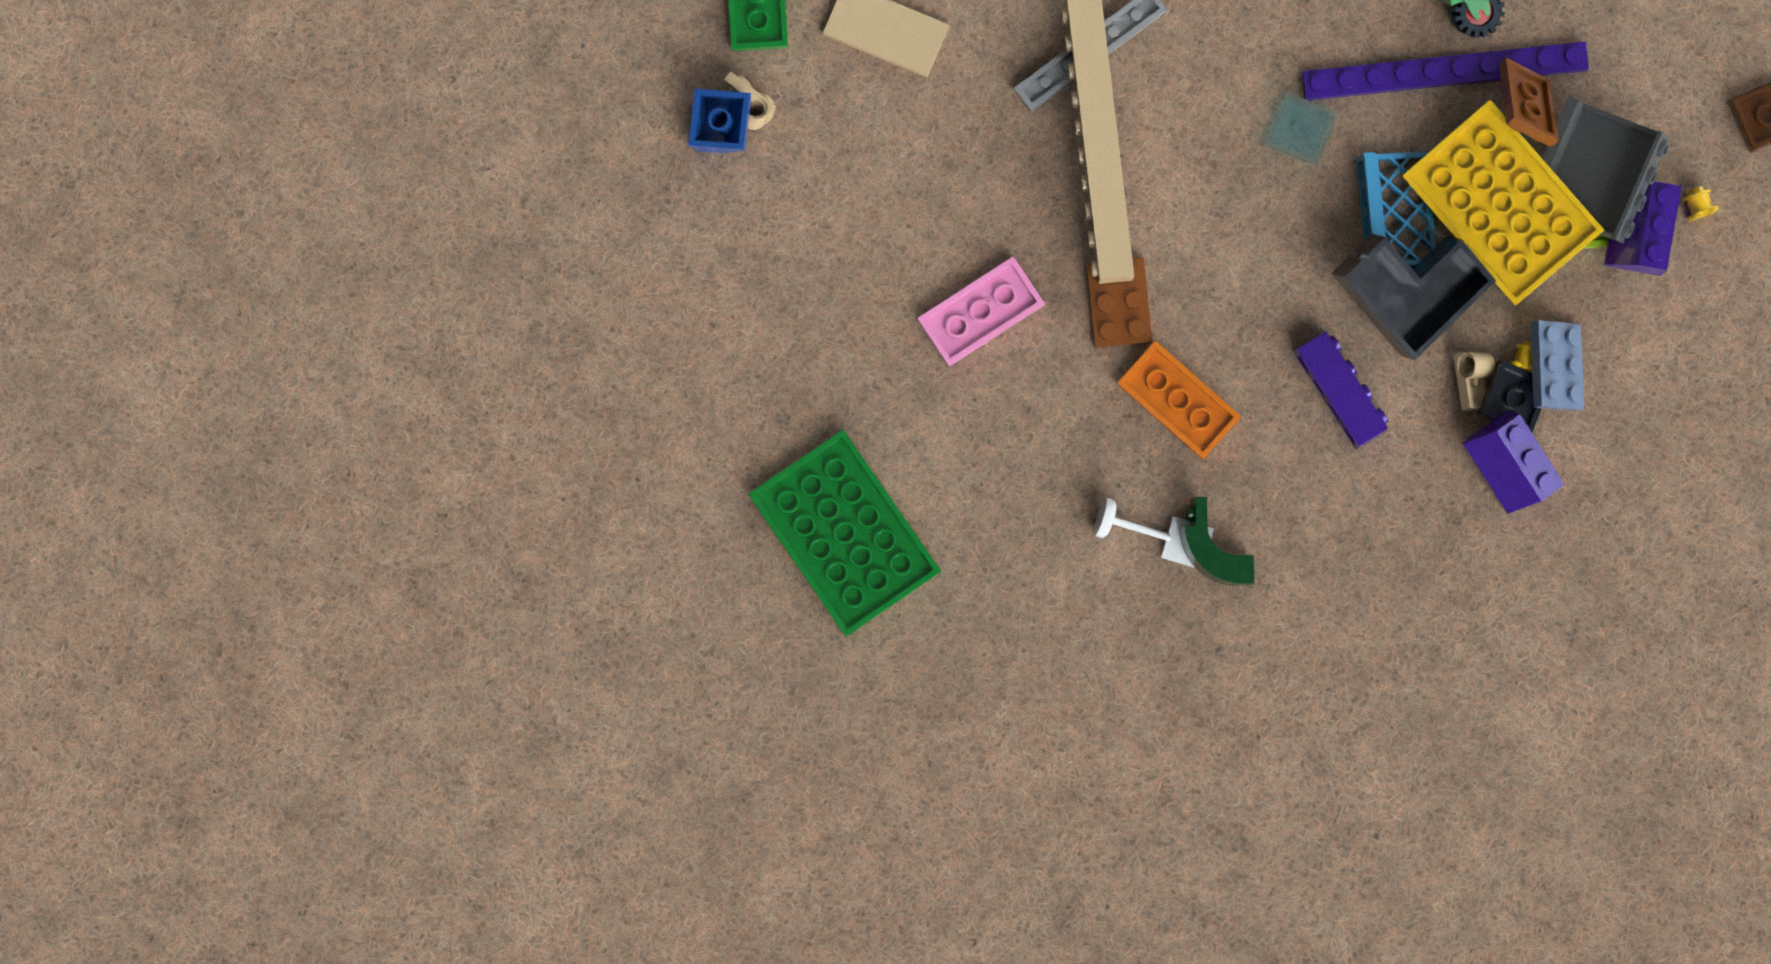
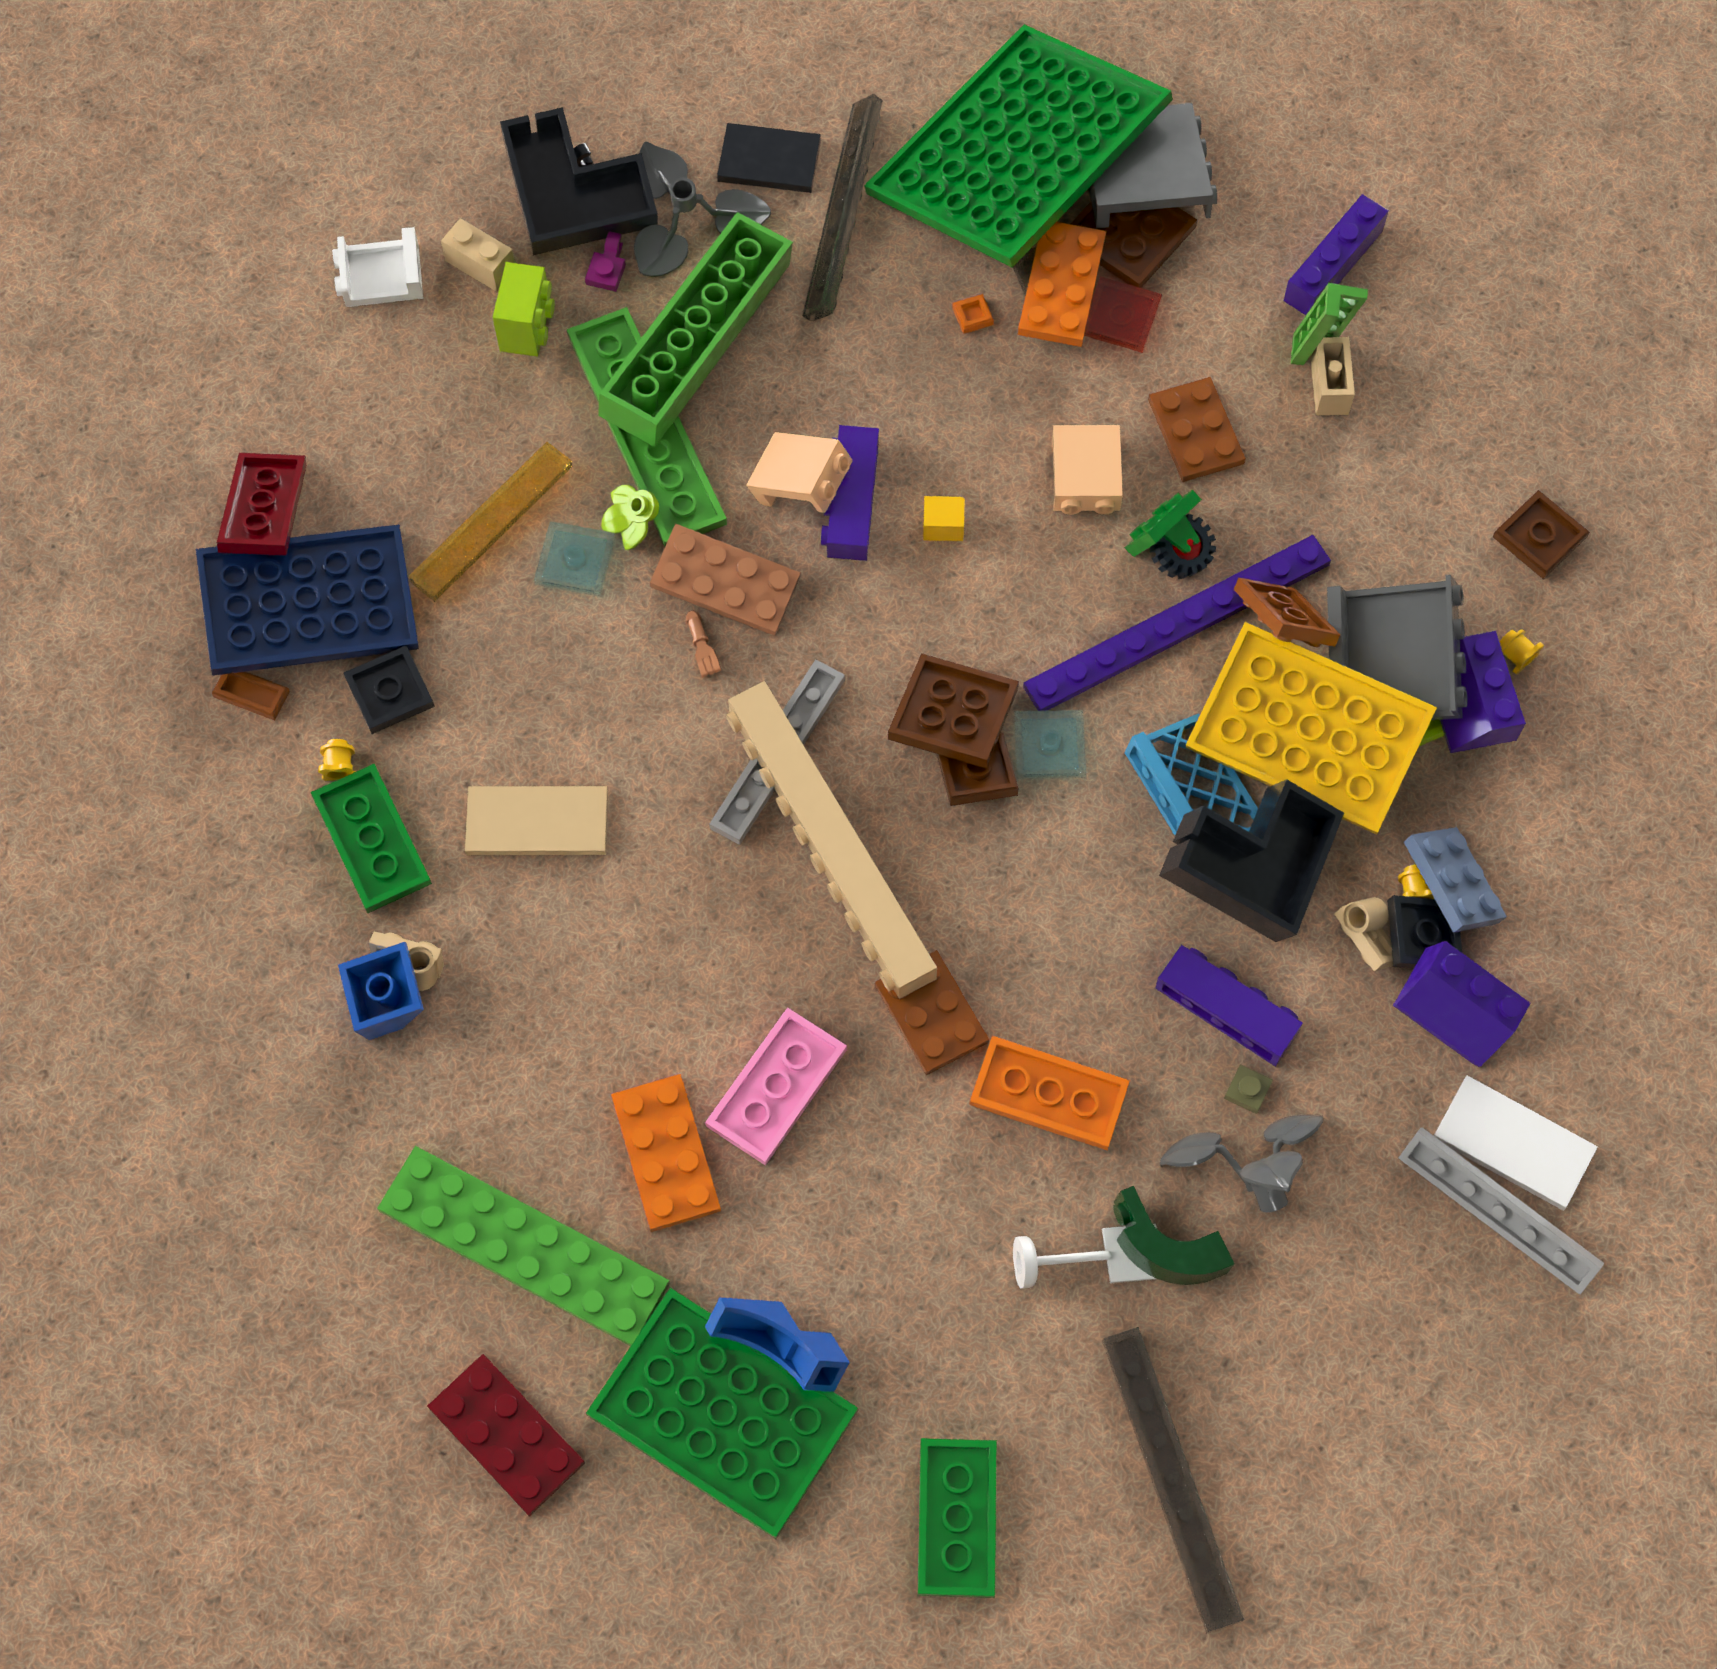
camera: 25 degrees left, 15 degrees down
none -> bright green plate [377,1146,670,1346]
none -> dark red plate [427,1354,585,1517]
none -> orange plate [611,1074,721,1232]
none -> blue arch [705,1297,850,1392]
none -> reddish brown plate [888,653,1019,768]
none -> green plate [917,1438,997,1598]
none -> reddish brown plate [937,733,1019,806]
none -> clear smoke plate [1102,1327,1244,1634]
none -> dark grey plant [1160,1114,1324,1213]
none -> olive plate [1224,1064,1273,1114]
none -> light grey plate [1398,1127,1604,1294]
none -> white tile [1434,1075,1598,1211]

